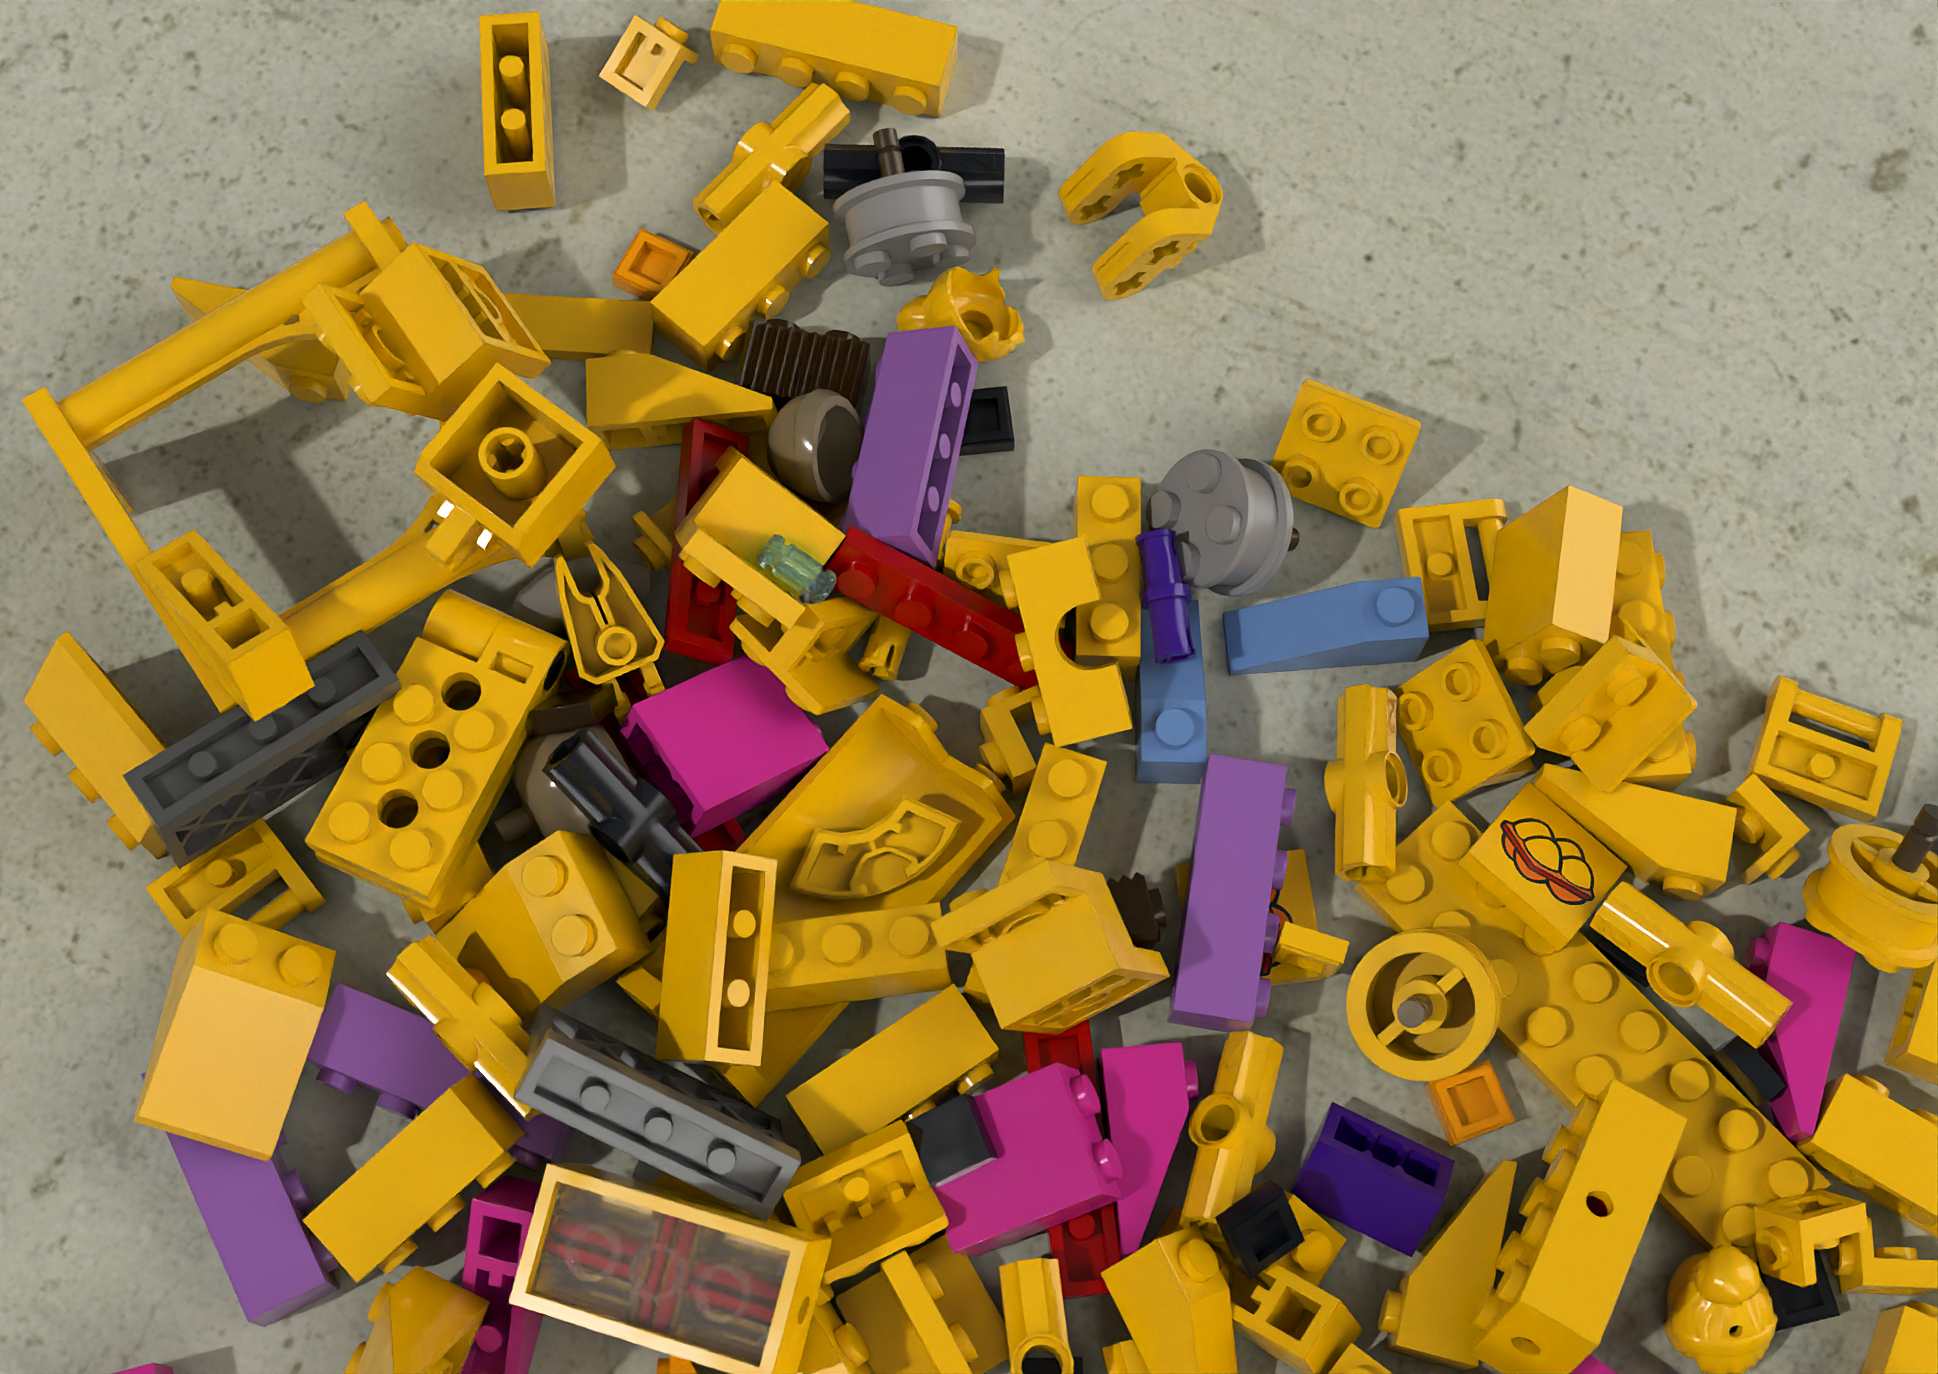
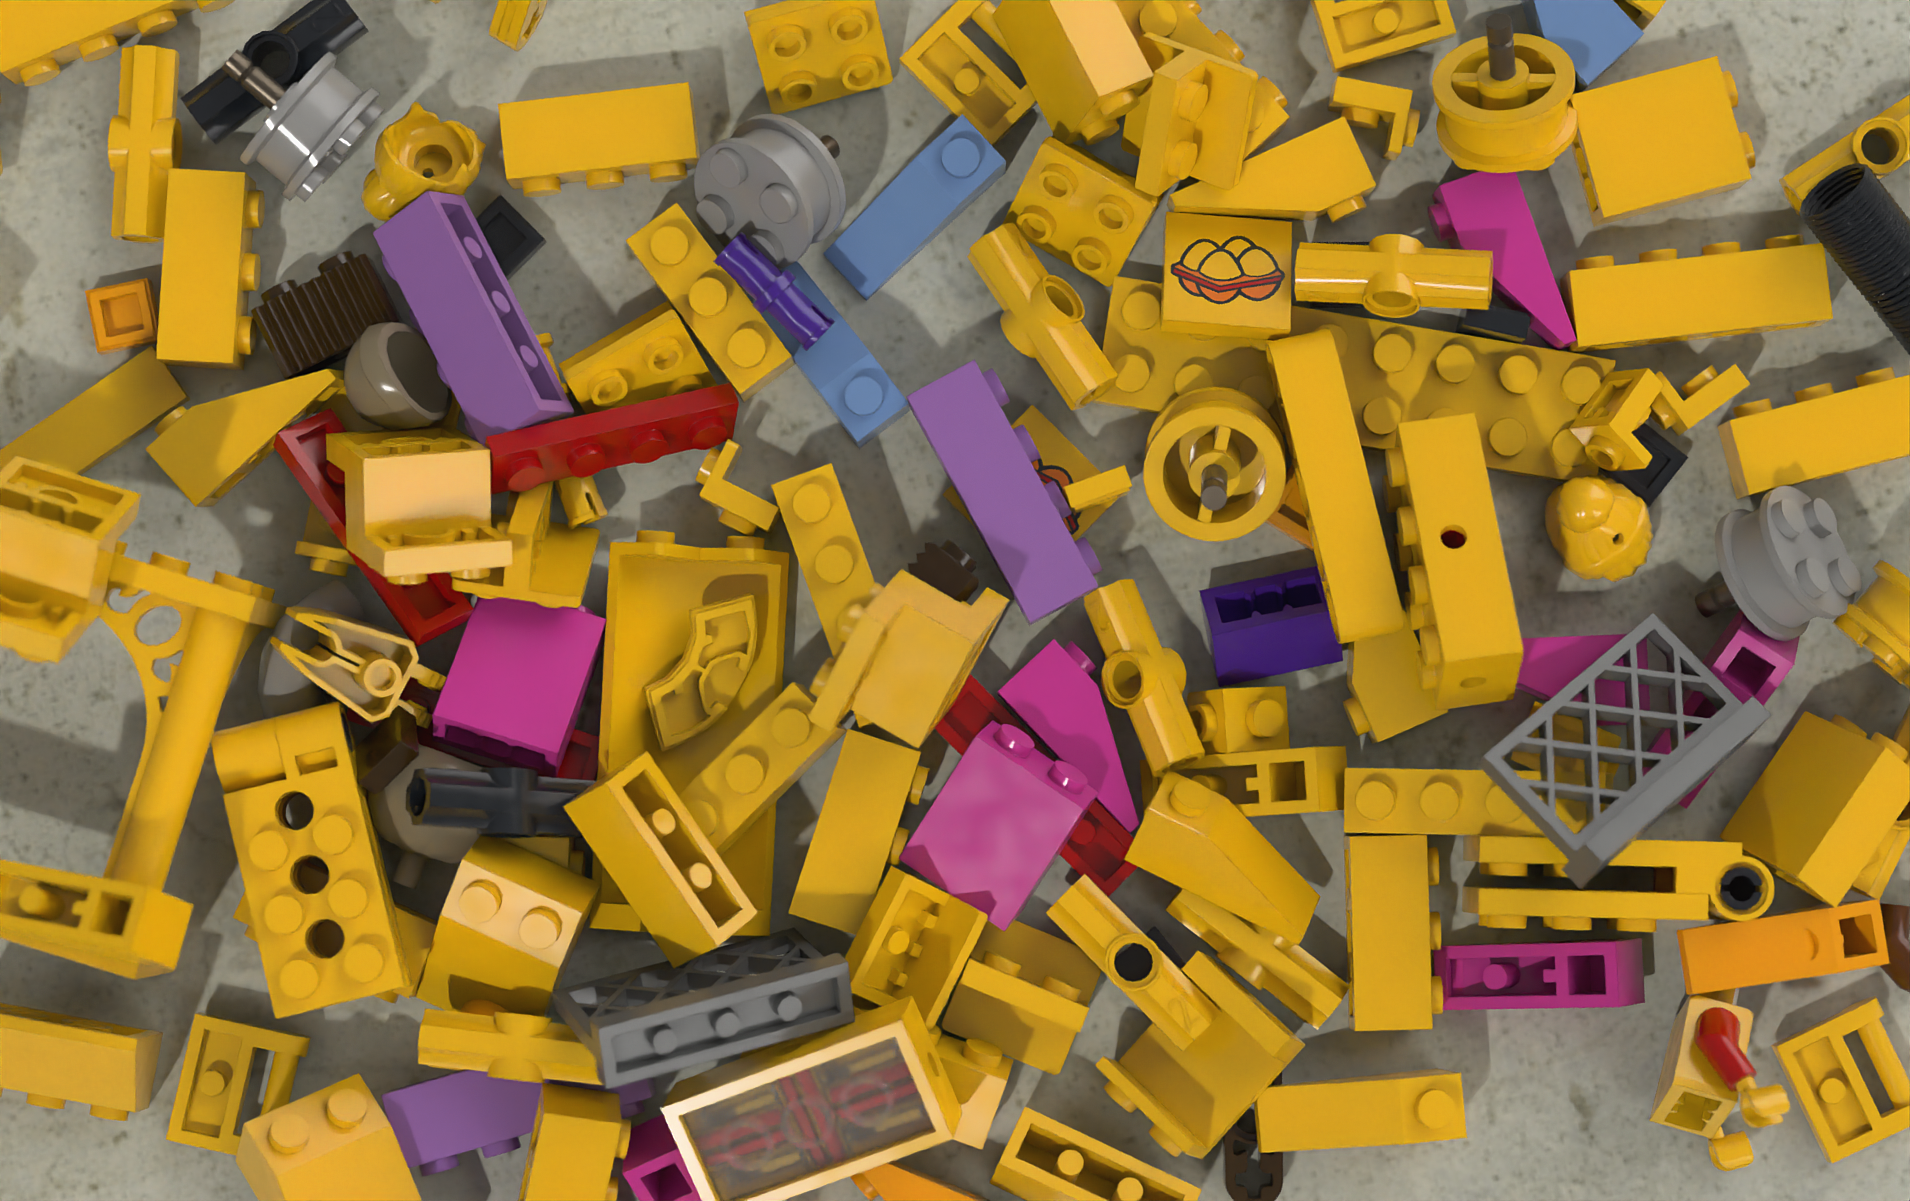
camera: 35 degrees left, 15 degrees up
dark grey fence [122,630,402,869] -> none
yellow hinge [413,362,616,573] -> none
clear light blue piece [757,534,837,604] -> none
black tile [905,1094,998,1187] -> none
yellow arch [998,535,1134,748] -> none
black tile [1215,1179,1305,1279] -> none
none -> yellow brick [498,82,700,197]
none -> yellow beam [1265,328,1404,644]

